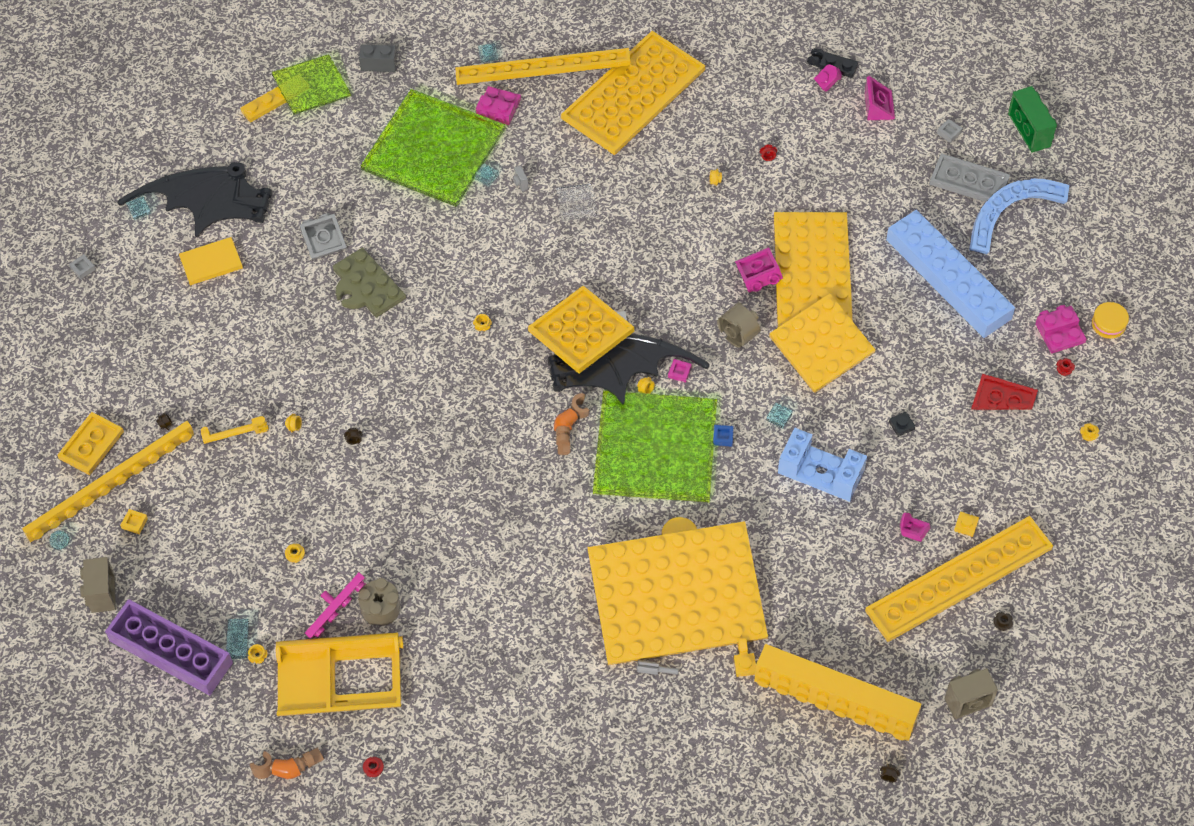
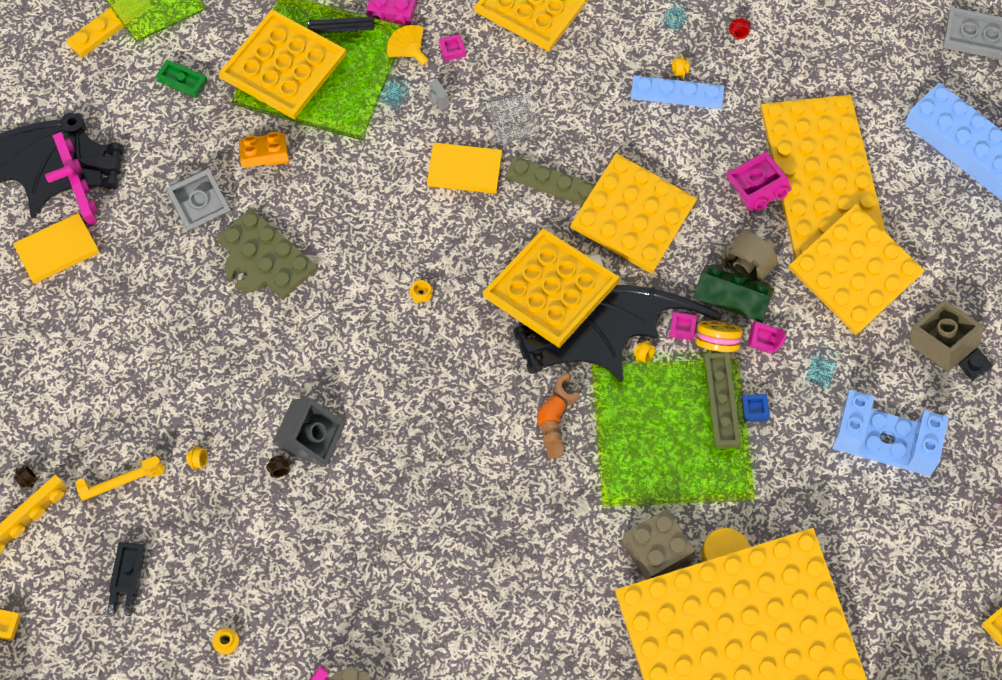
camera: 10 degrees left, 5 degrees up
none -> dark pink plate [45,132,98,225]
none -> black hinge [108,542,146,616]
none -> green plate [155,59,207,98]
none -> yellow plate [218,9,347,120]
none -> light orange plate [239,132,289,168]
none -> dark grey slope [273,398,345,467]
none -> black axle [307,16,375,33]
none -> yellow hand [386,25,429,66]
none -> yellow tile [427,143,502,194]
none -> dark pink tile [438,34,466,61]
none -> olive plate [506,156,595,206]
none -> yellow plate [570,153,697,274]
none -> dark tan brick [622,509,696,580]
none -> light blue plate [631,76,724,109]
none -> clear light blue plate [663,7,686,29]
none -> dark green brick [693,264,774,322]
none -> yellow head [695,321,743,352]
none -> olive plate [703,352,741,449]
none -> dark pink plate [747,321,787,354]
none -> dark tan brick [910,300,983,372]

